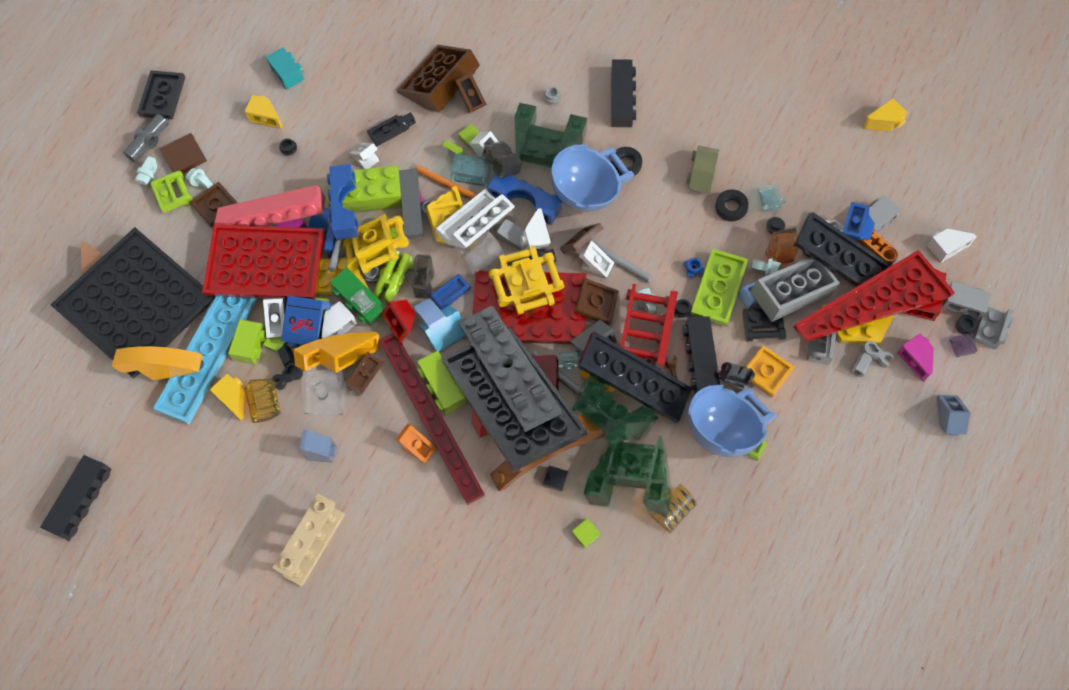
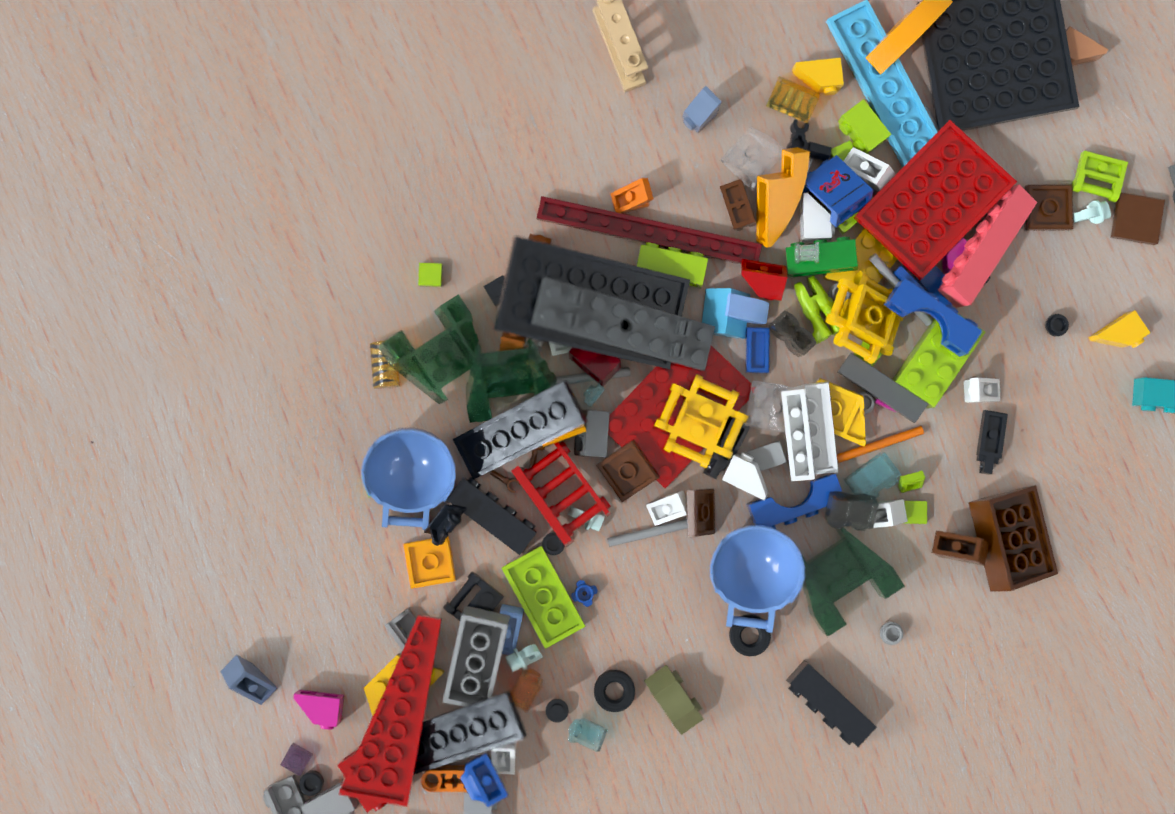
camera: 125 degrees right, 20 degrees up
light aqua piece [135,156,158,185] -> none
light grey bar [851,341,894,377] -> none

